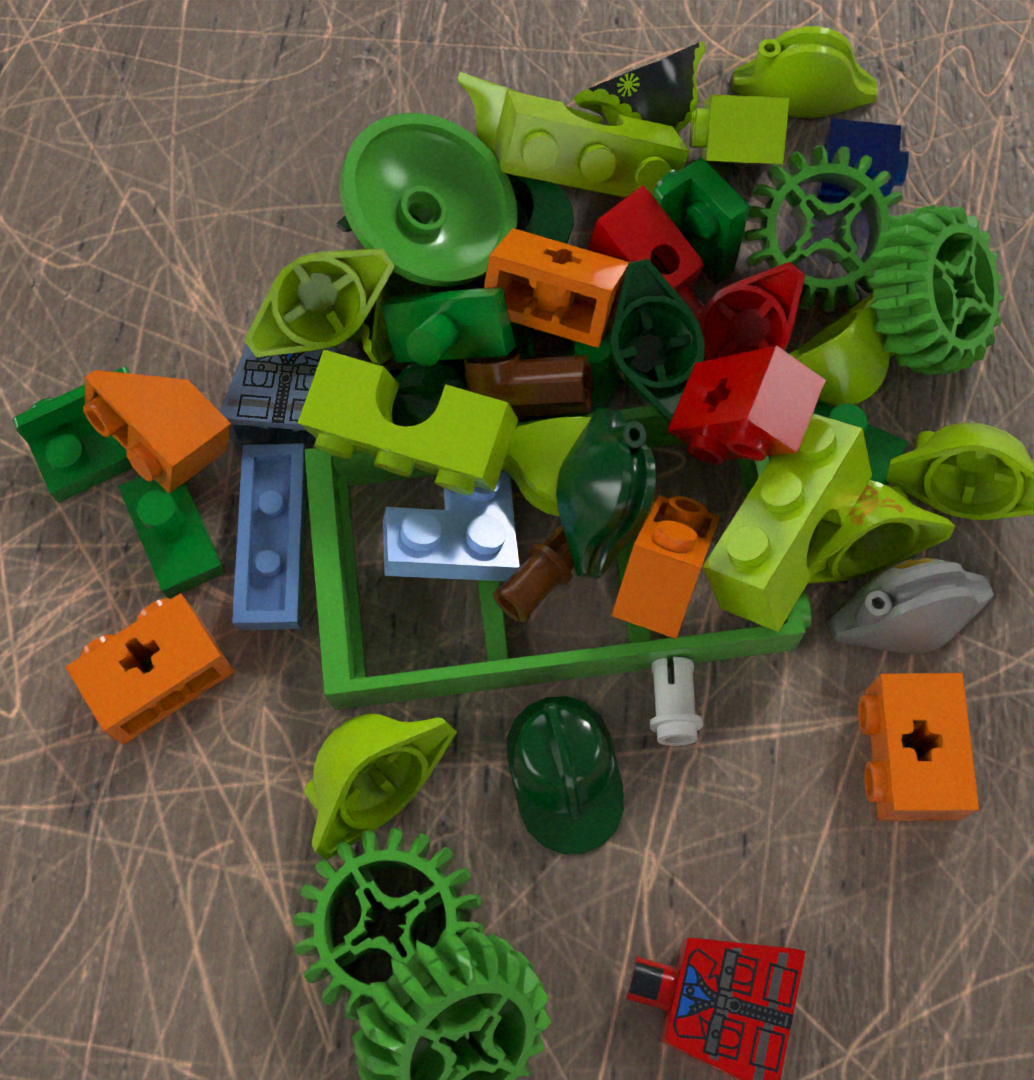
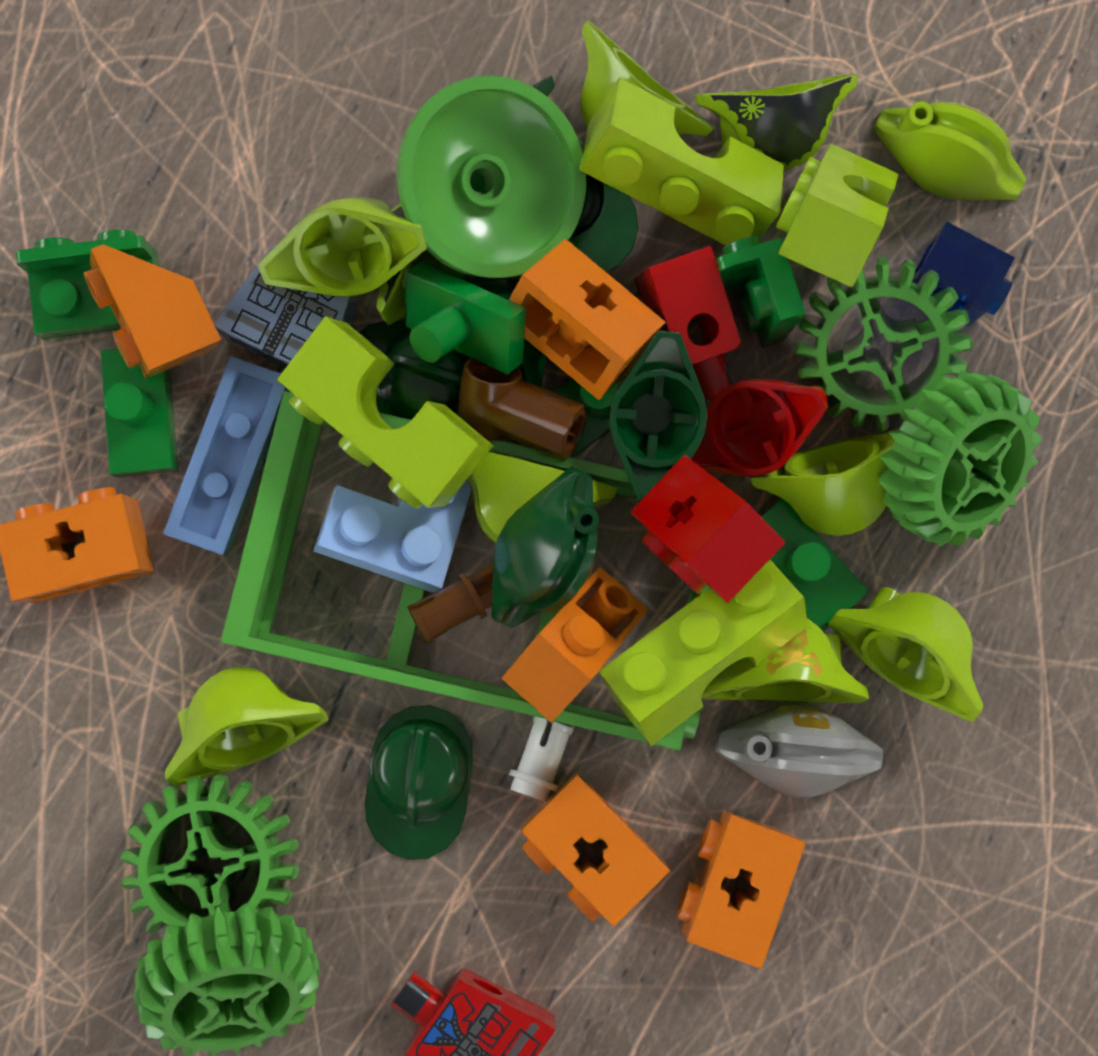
camera: 15 degrees right, 15 degrees up
none -> orange brick [521,771,670,927]

